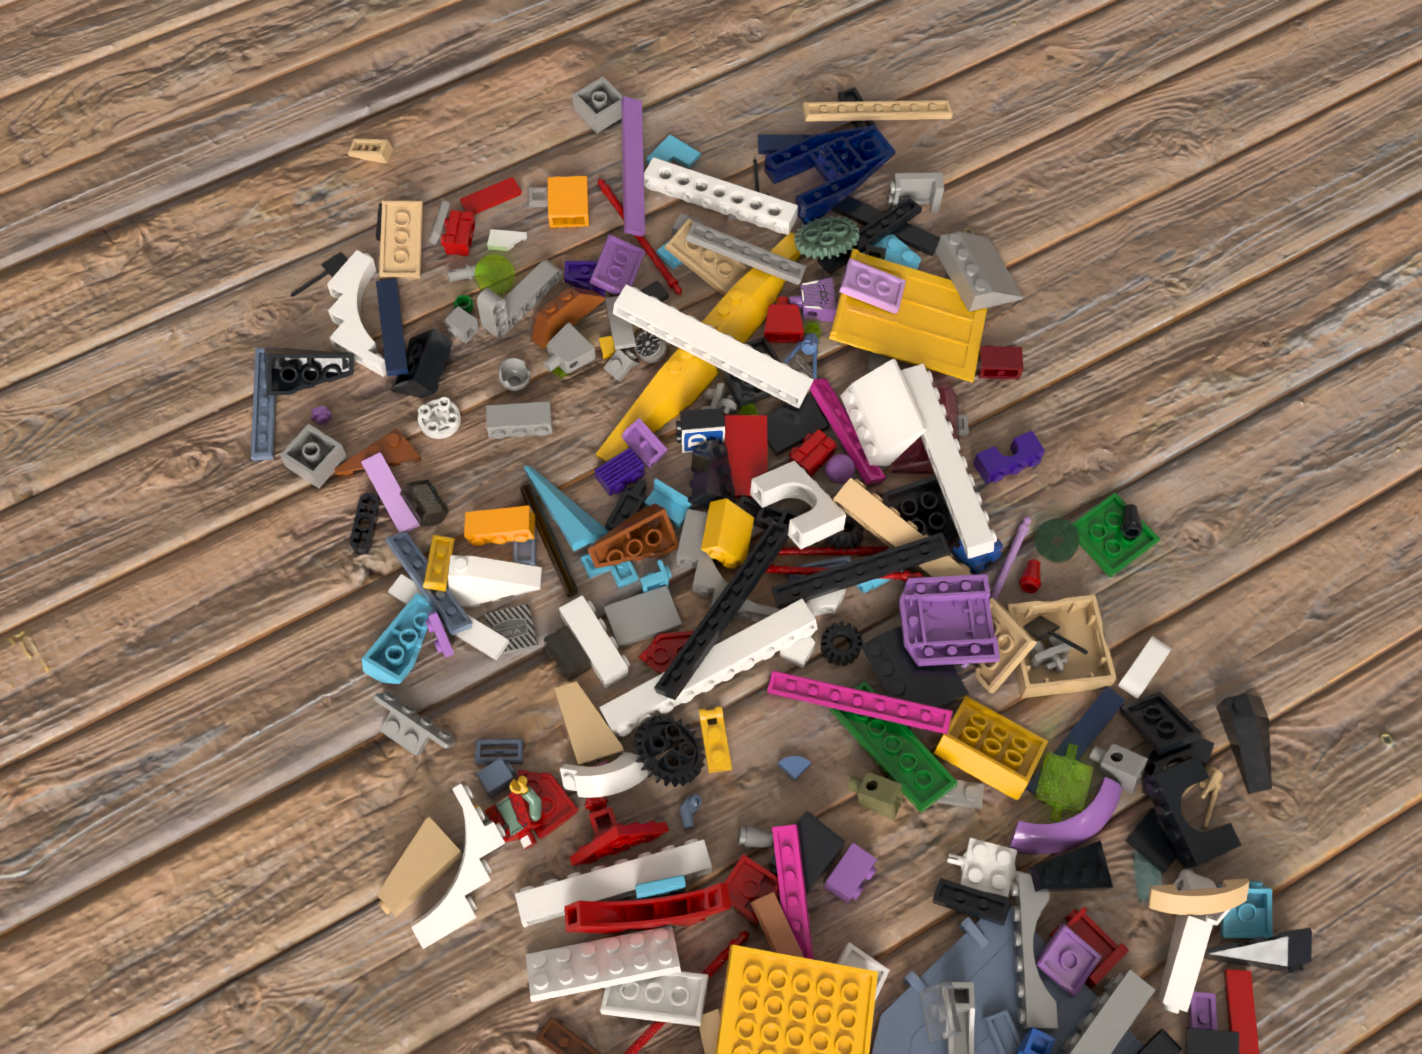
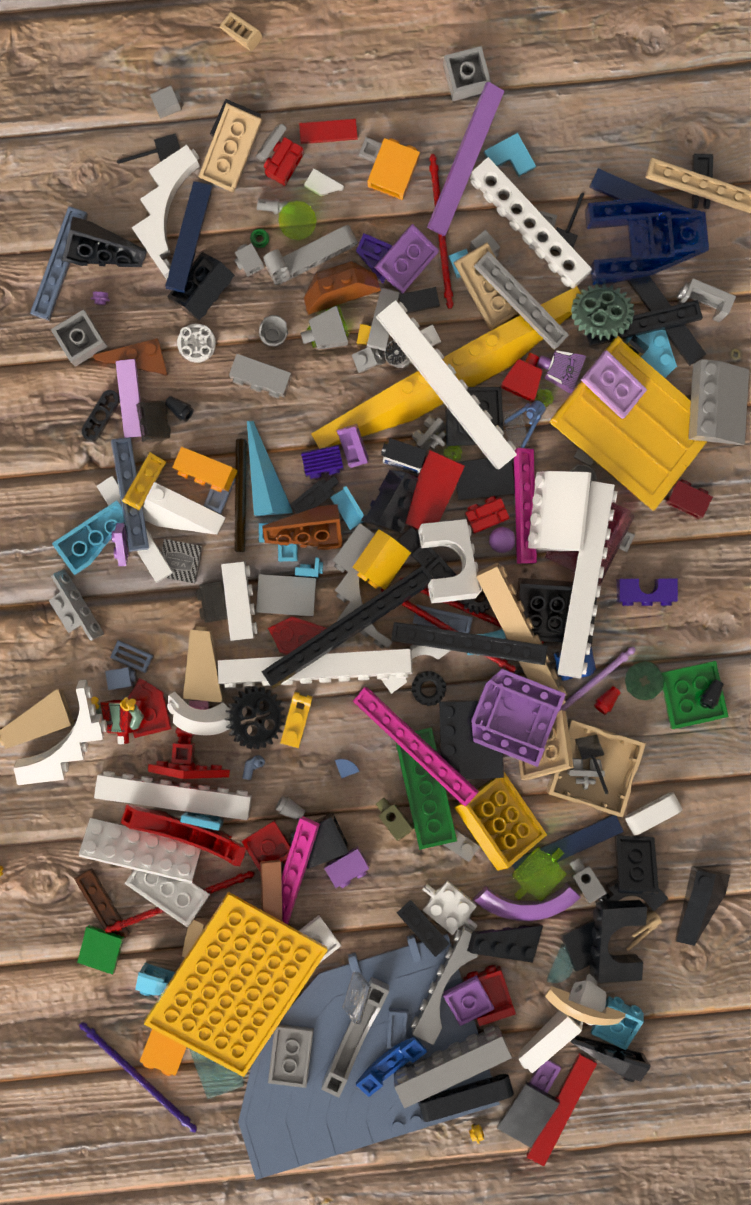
camera: 25 degrees right, 25 degrees up
none -> light grey brick [150,86,182,119]
none -> black cone [165,396,194,422]

